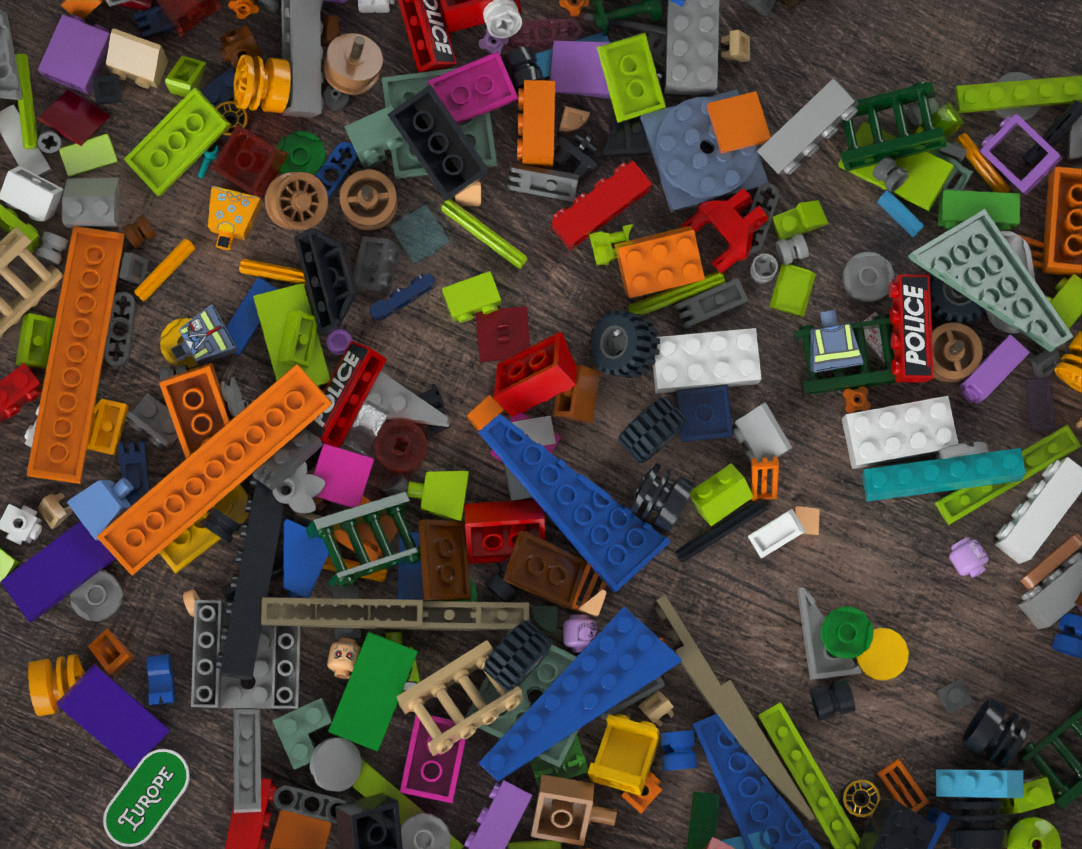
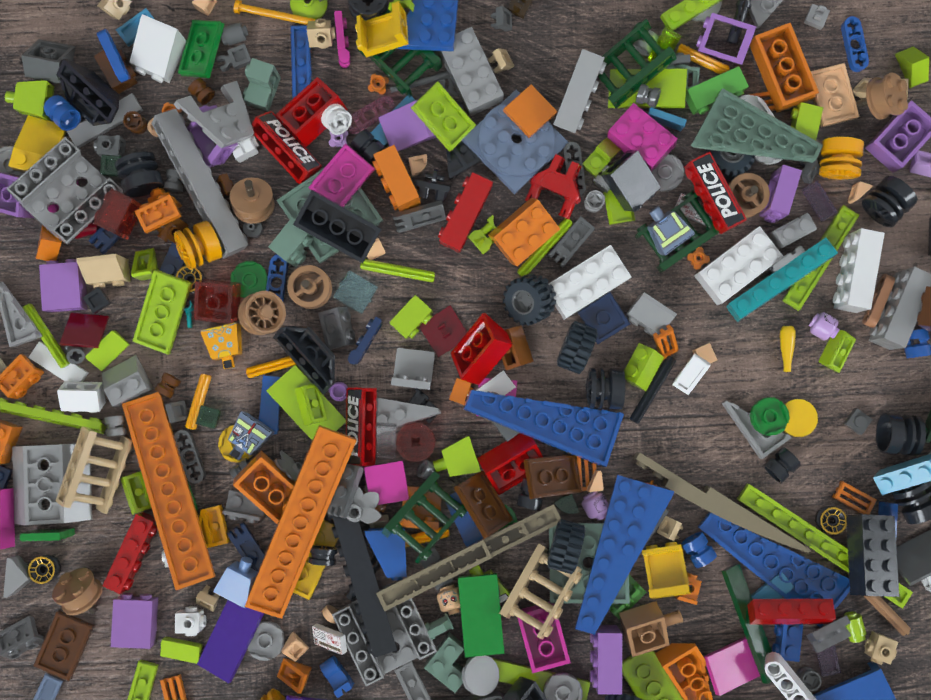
camera: 20 degrees left, 5 degrees up
none -> orange bracket [134,194,182,233]
none -> clear green plate [196,405,221,429]
none -> light nougat slope [281,632,309,662]
none -> white tile [312,624,347,655]
none -> light grey bracket [391,348,435,390]
none -> sand green piece [425,613,454,640]
none -> brick [601,150,661,212]
none -> dark pink brick [607,103,678,172]
none -> light grey brick [768,213,817,250]
none -> yellow piece [780,326,796,372]
none -> lime slope [818,330,856,373]

